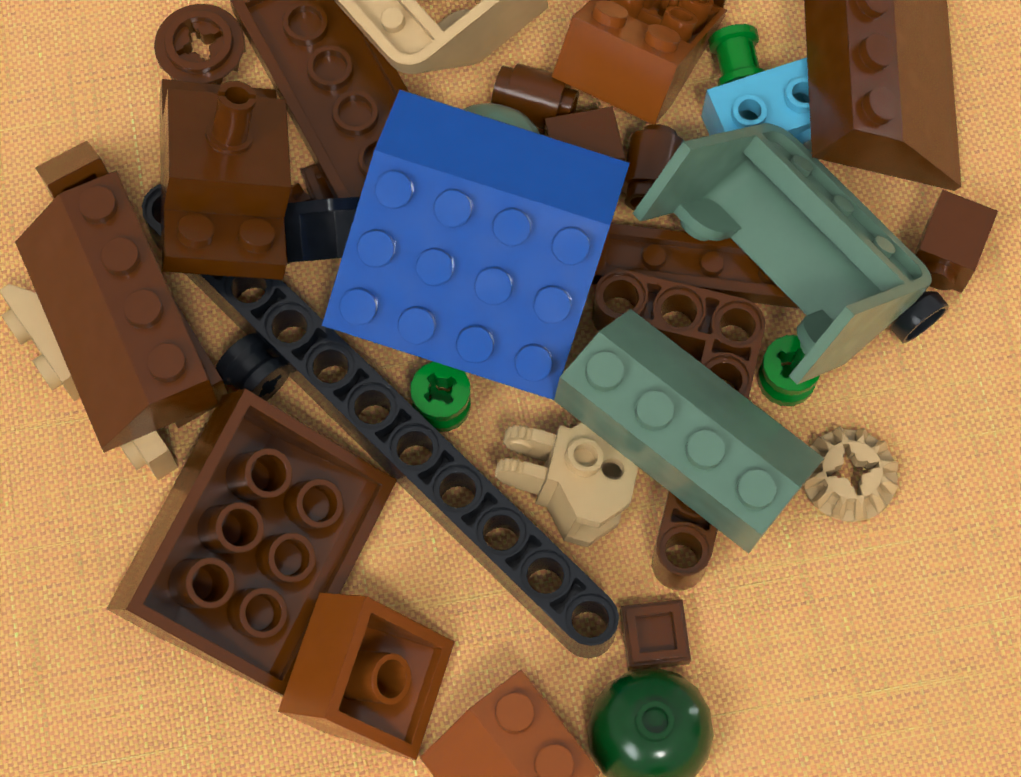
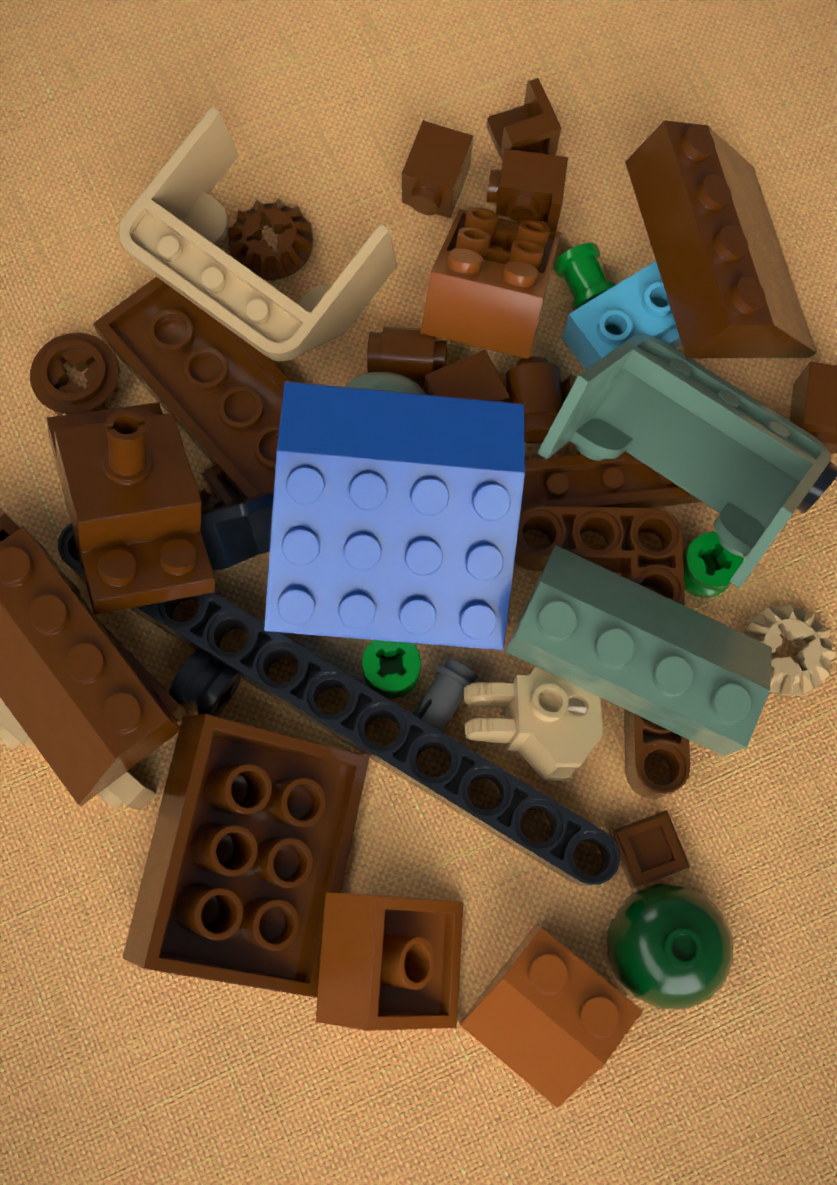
camera: 15 degrees left, 5 degrees up
none -> dark grey pin [412,658,478,733]

